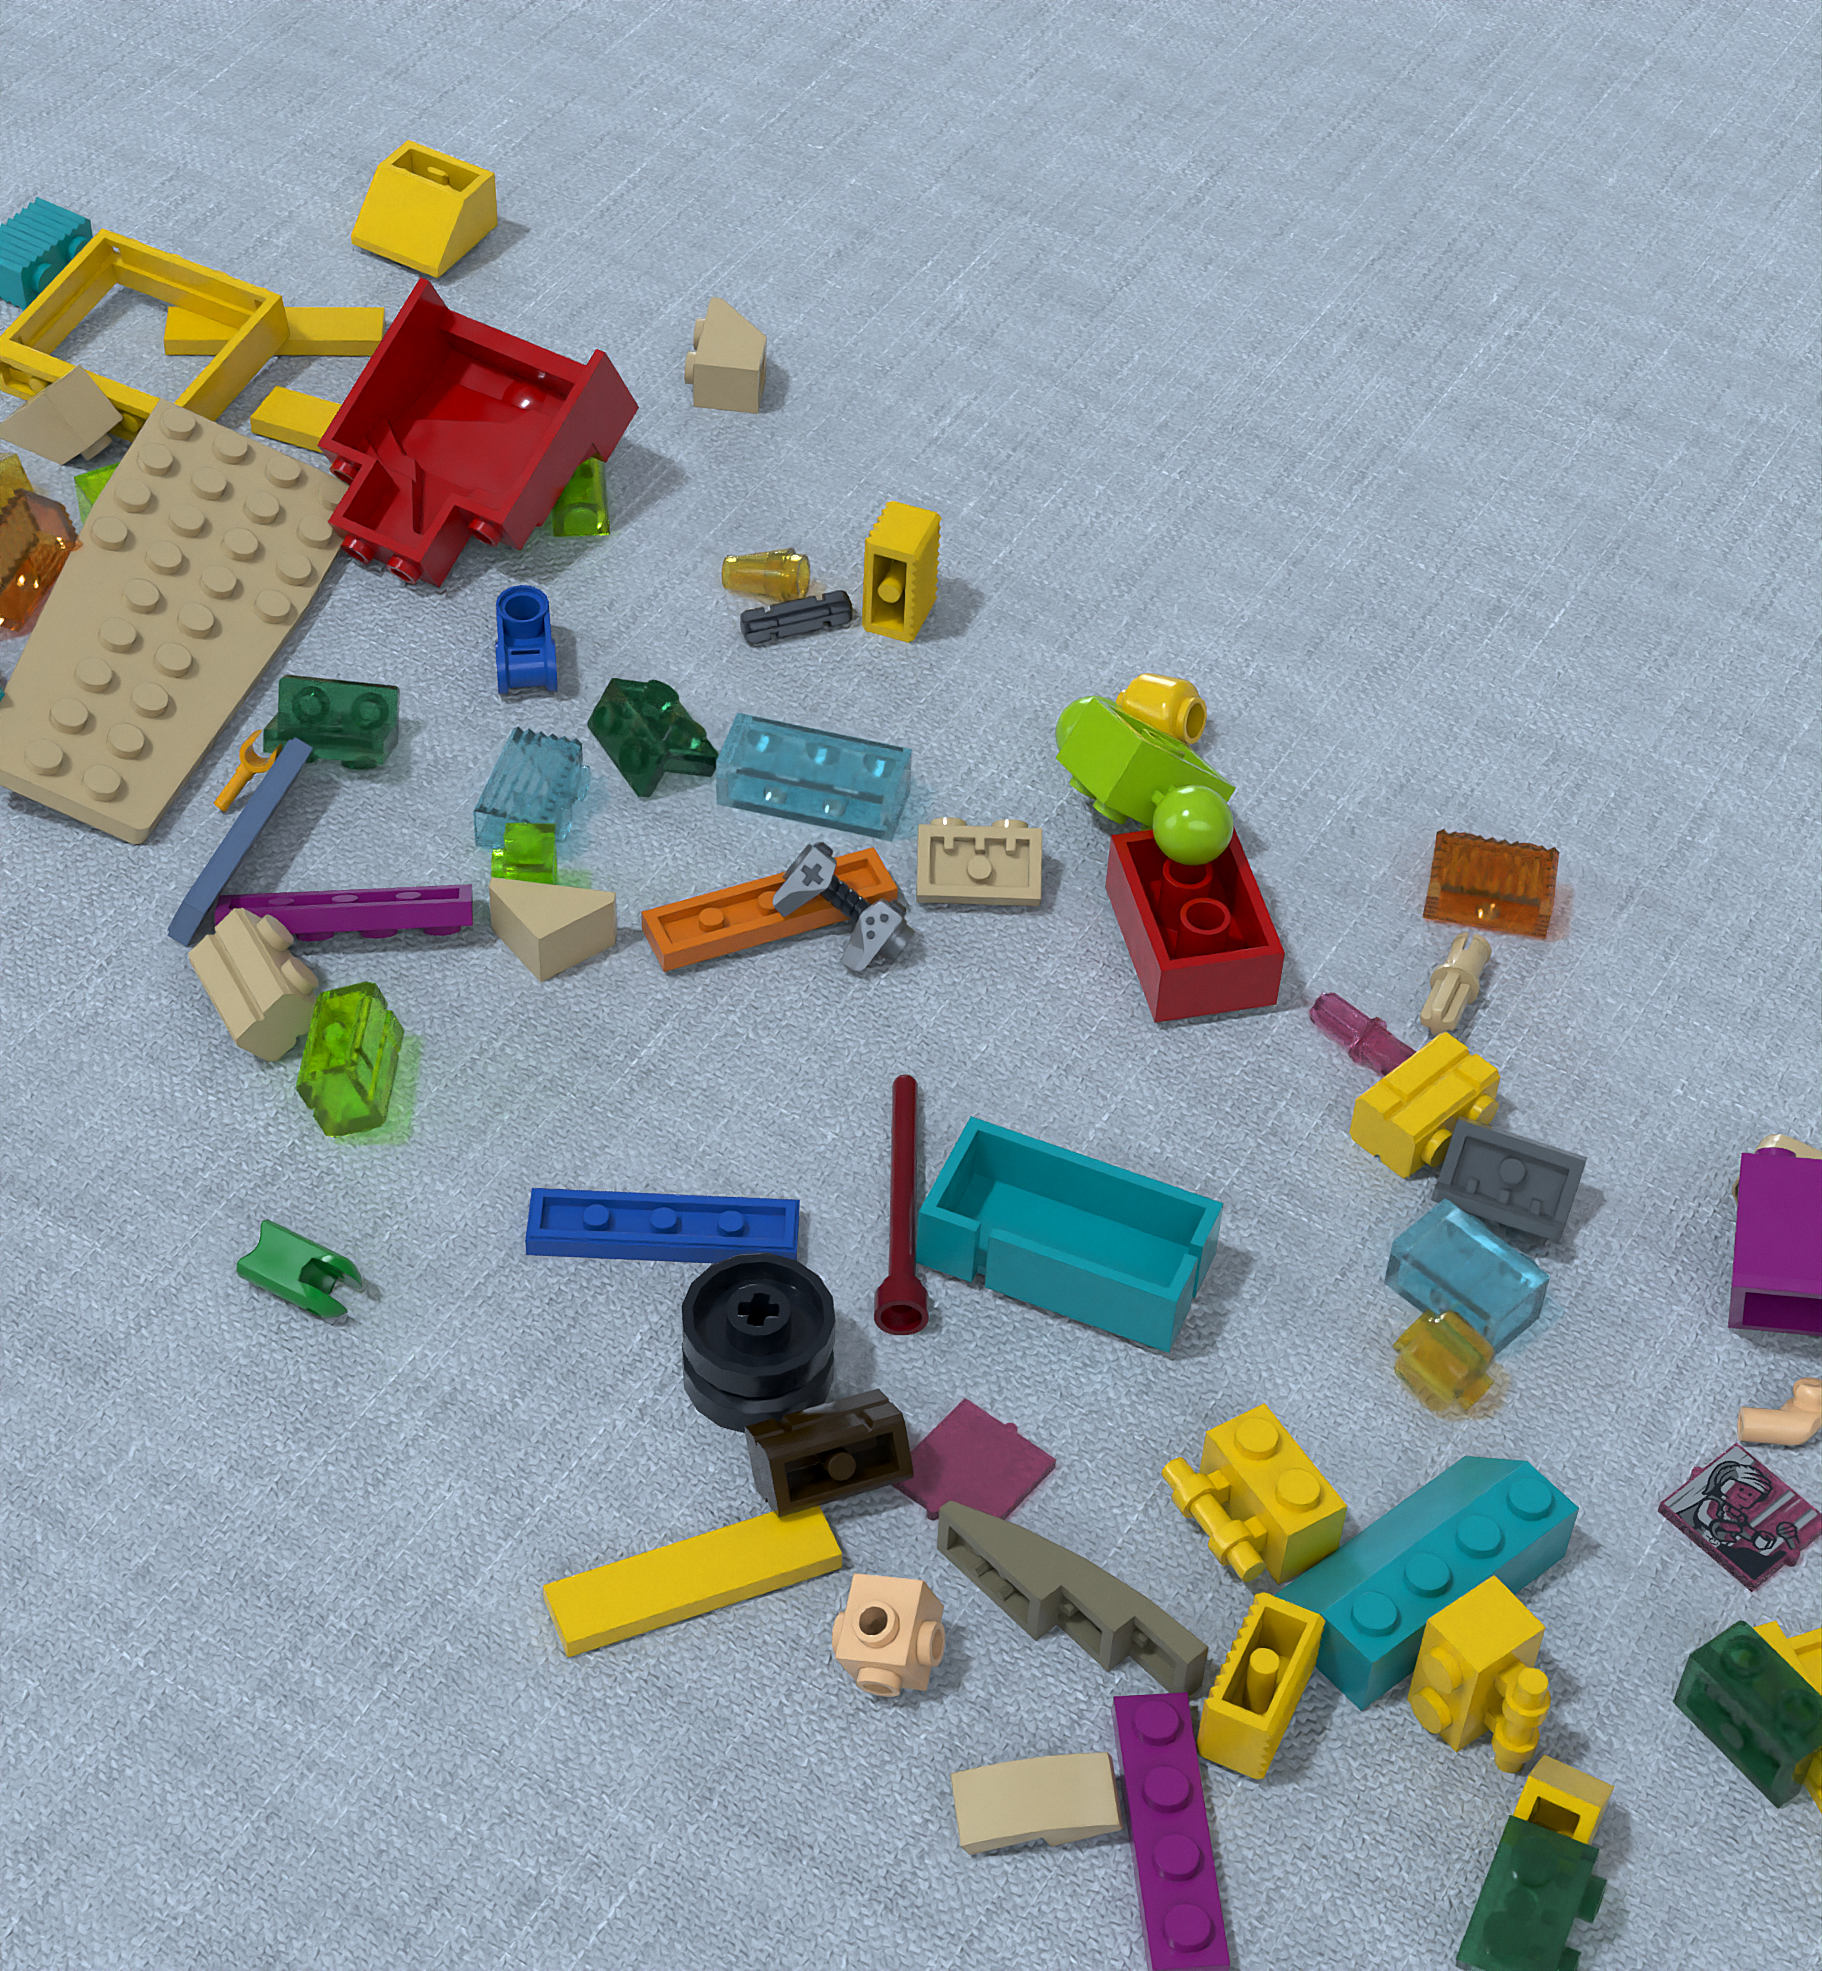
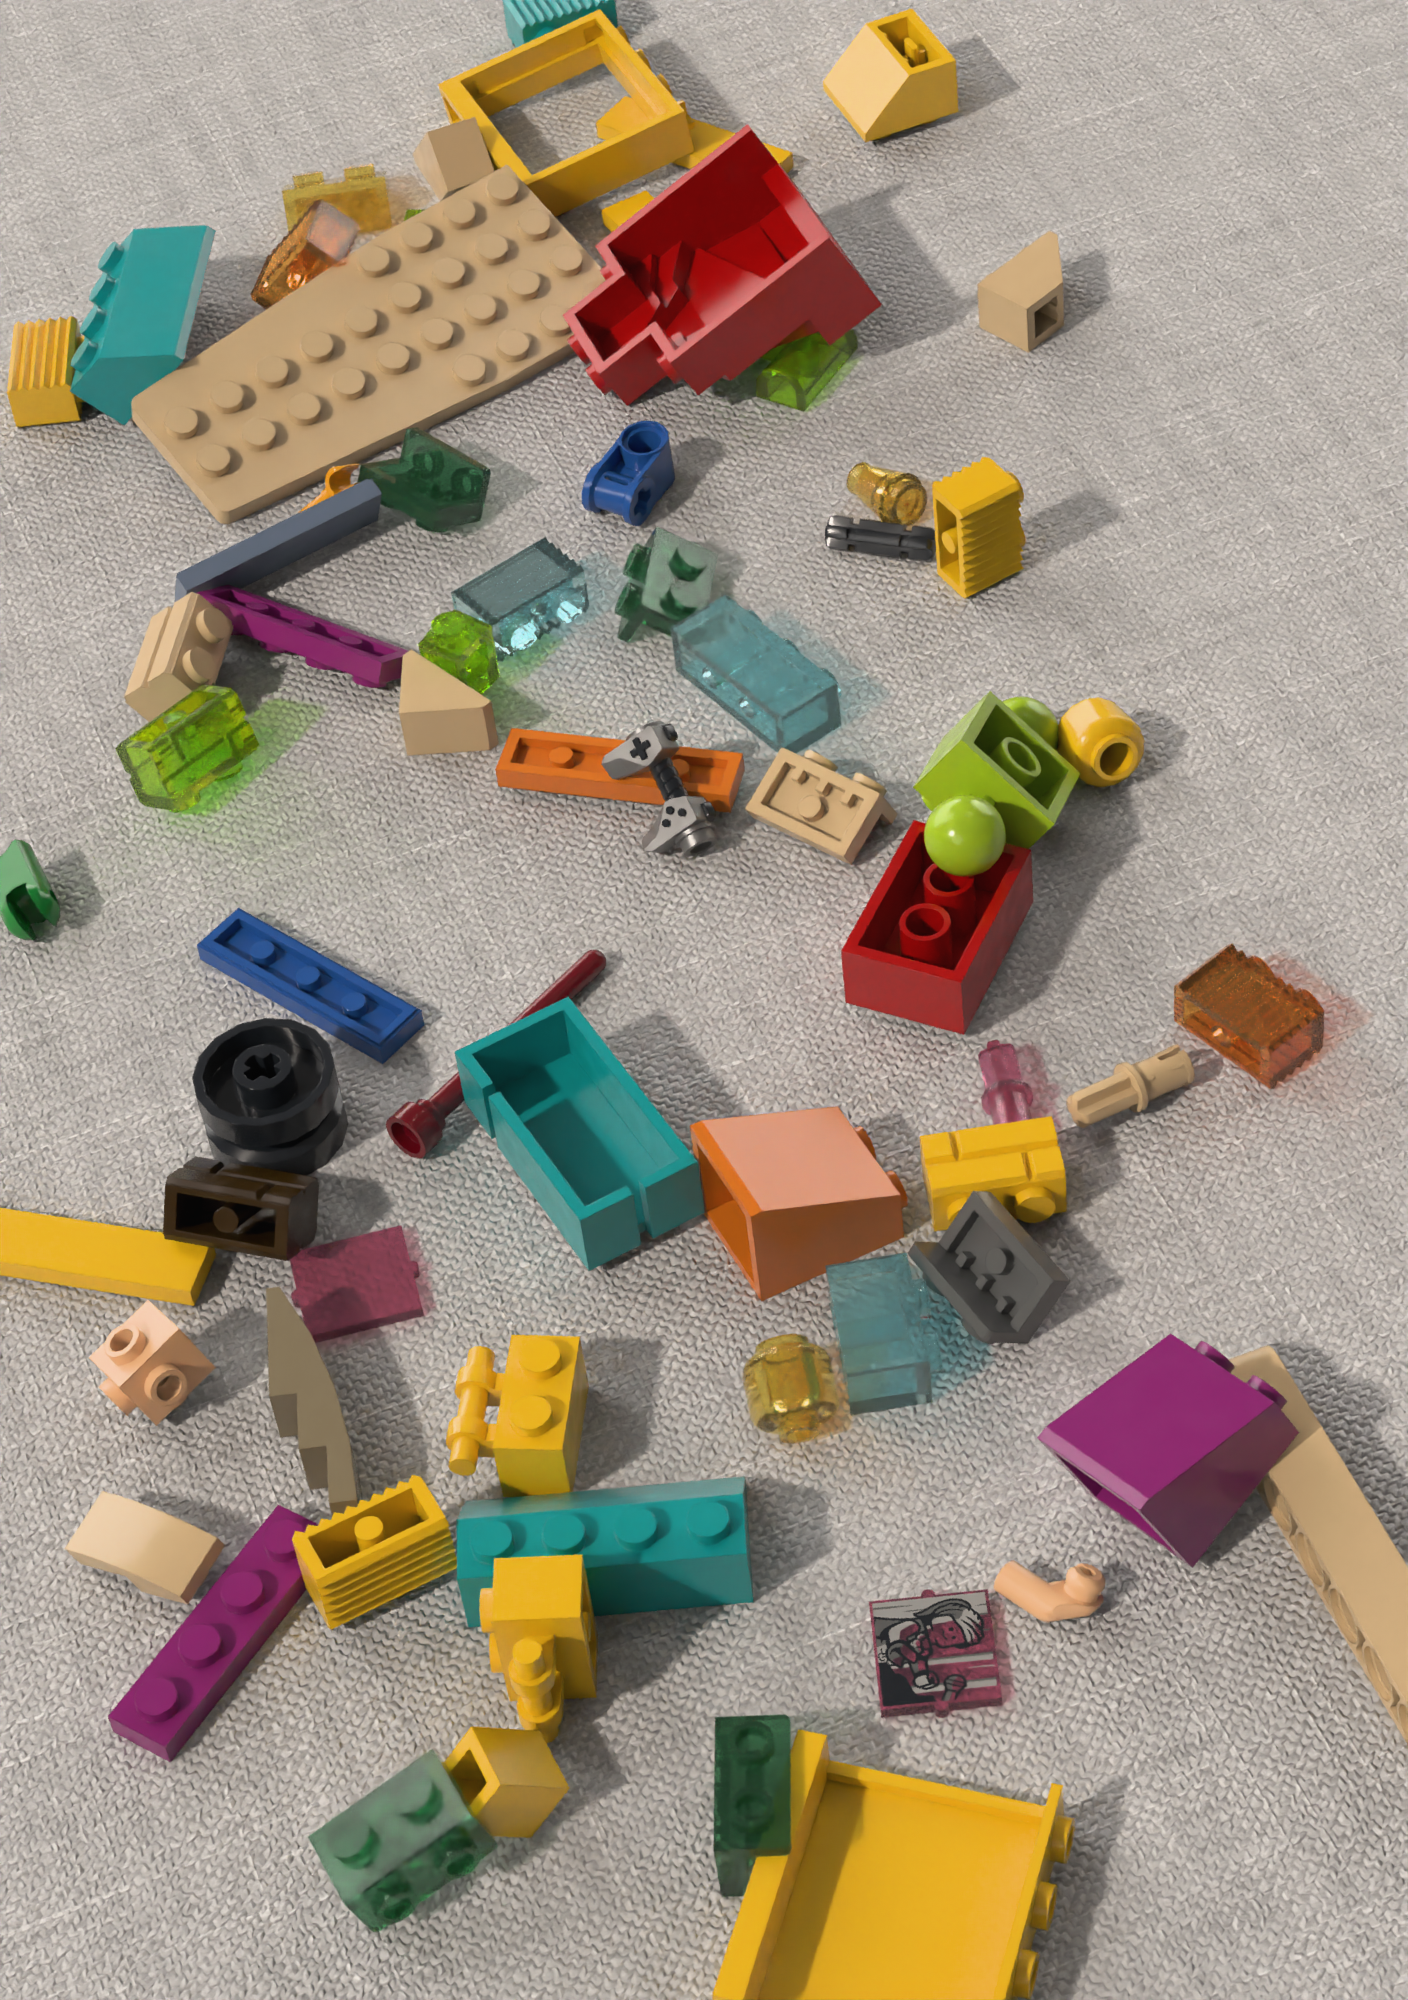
camera: 45 degrees right, 0 degrees up
none -> orange slope [690,1106,908,1302]

